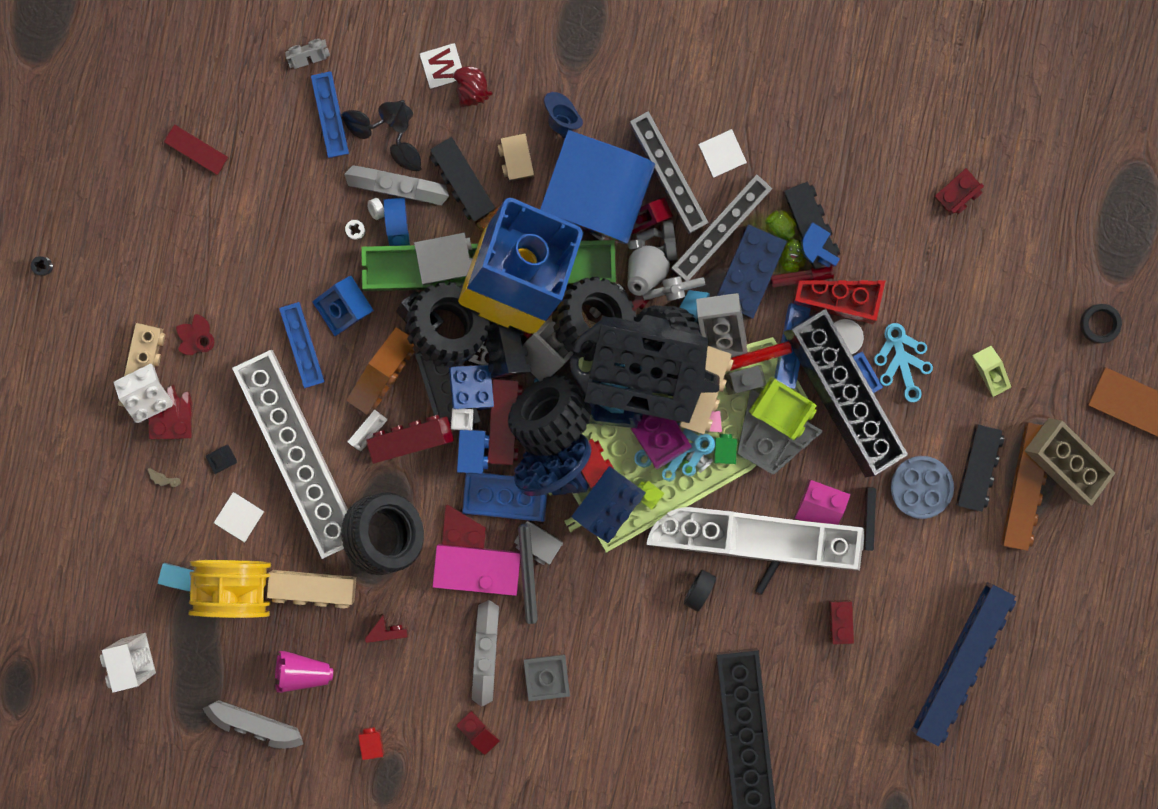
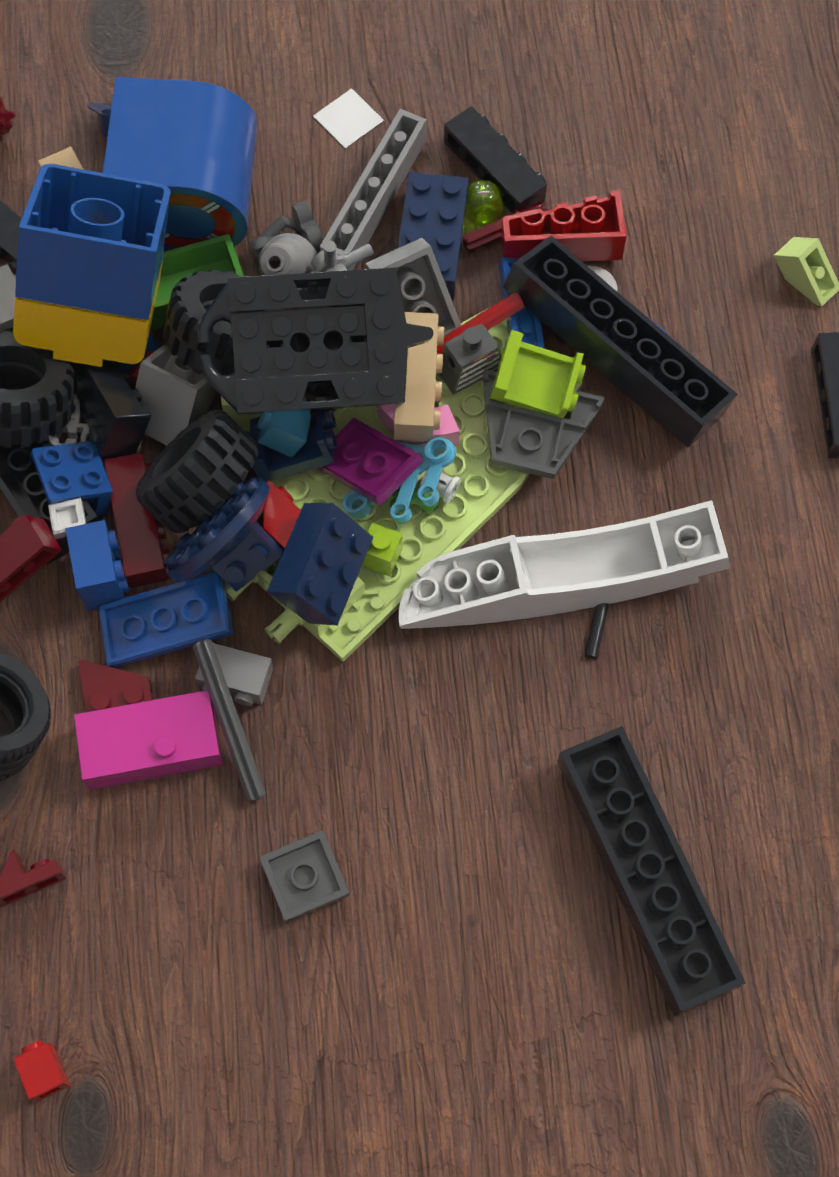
camera: 20 degrees left, 20 degrees down
dark red slope [456,710,500,755] -> none
light grey brick [472,600,499,707] -> none
light grey brick [629,111,708,234] -> none
dark red slope [631,197,673,235] -> none
black tyre [684,570,717,612] -> none
green brick [713,434,737,464] -> none
clear neon green head [765,210,796,241] -> none
dark pink slope [795,479,851,525] -> none
blue brick [801,222,840,268] -> none
dark red brick [829,600,854,645] -> none
black tile [863,487,876,551] -> none
medium azure plant [874,323,933,402] -> none
sand blue tile [890,456,954,519] -> none
dark red bracket [934,168,984,215] -> none

